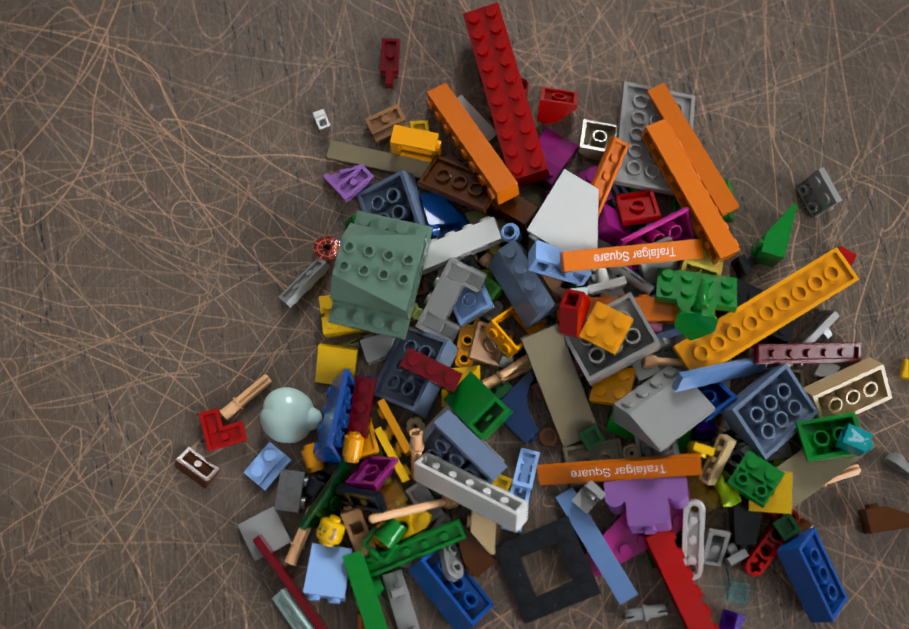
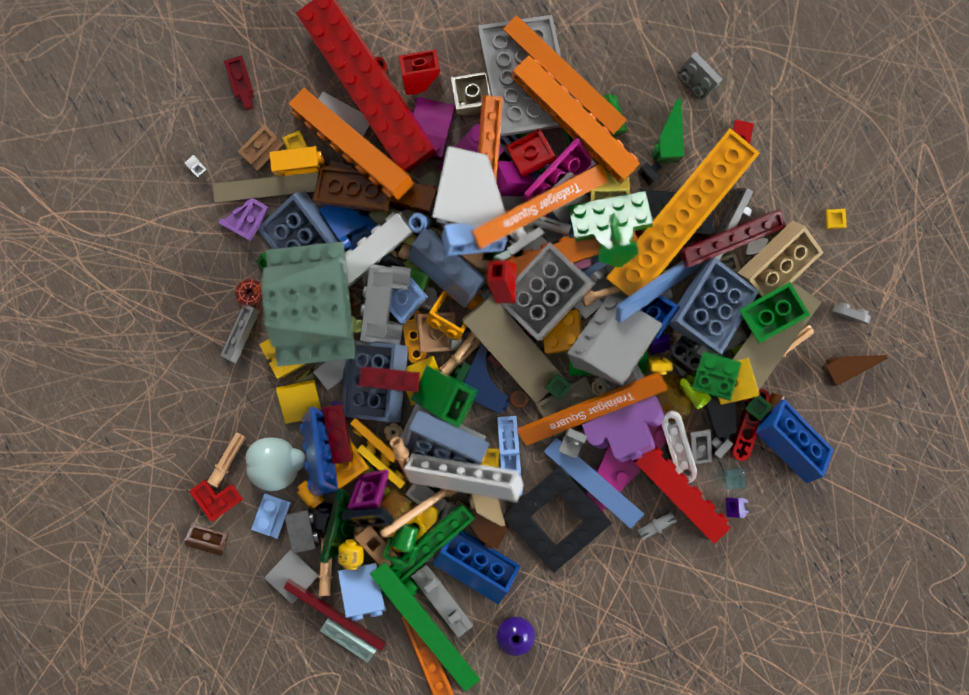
camera: 20 degrees left, 10 degrees up
light orange brick [342,432,365,463] -> none
light grey plate [439,543,464,582] -> none
light orange plate [579,301,634,355] -> none
tan piece [699,434,737,485] -> none
teal brick [836,423,873,457] -> none

